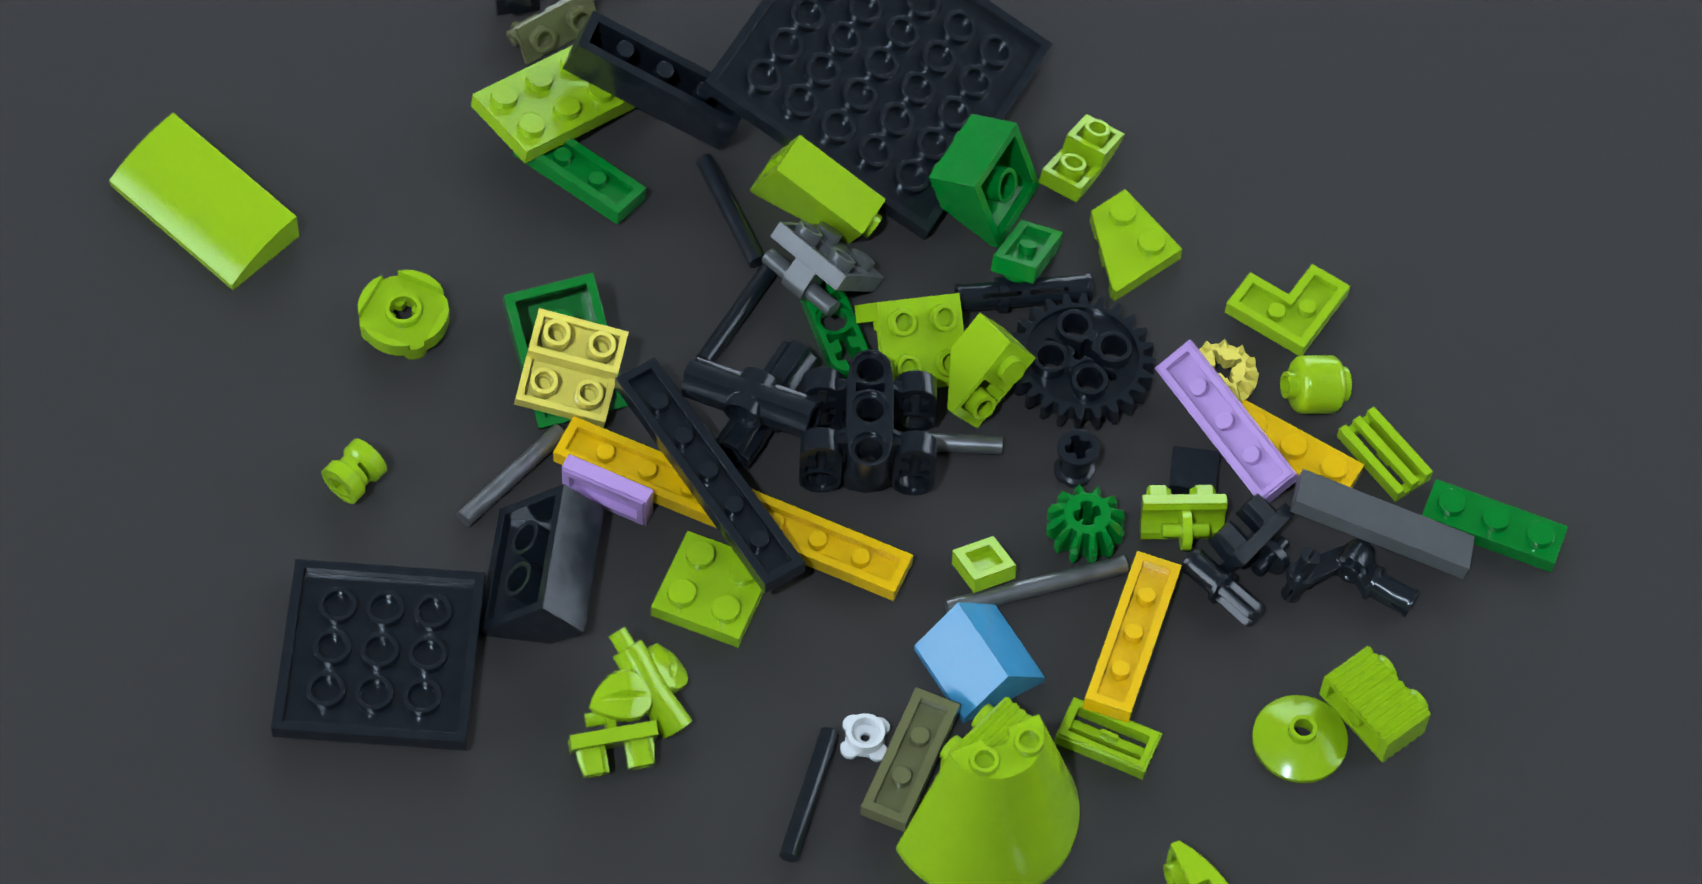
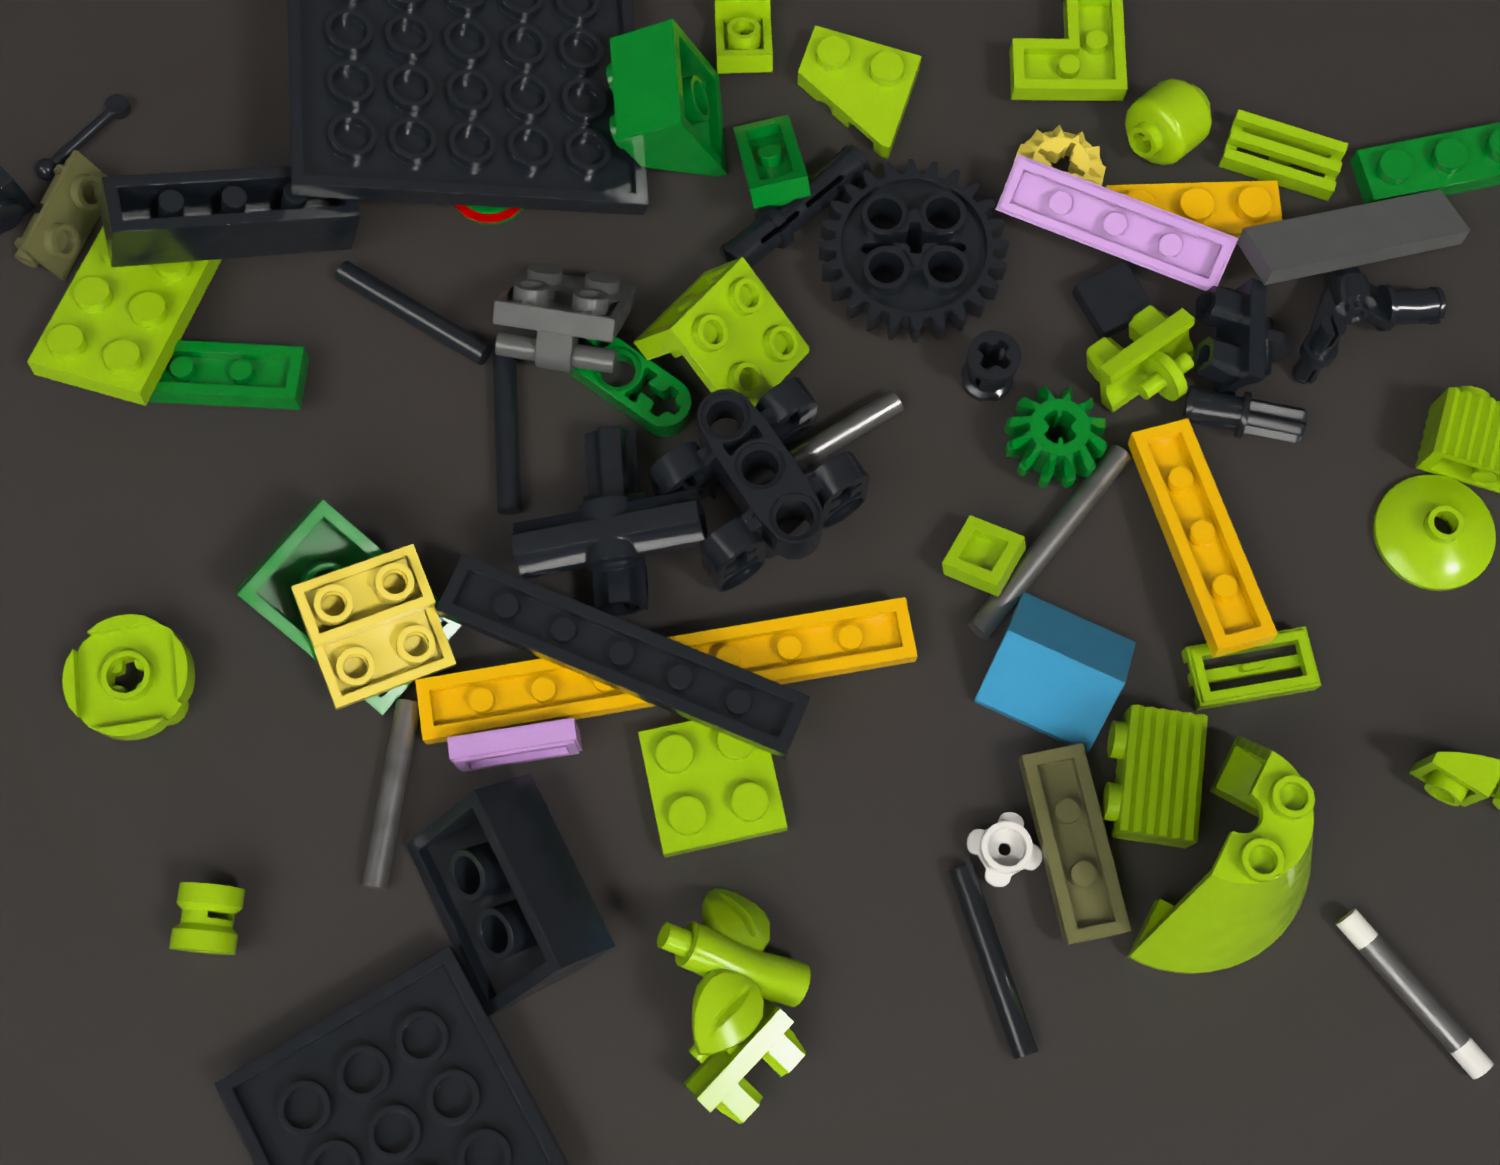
camera: 30 degrees left, 15 degrees up
lime slope [749,135,886,244] -> none
lime slope [947,313,1035,429] -> none

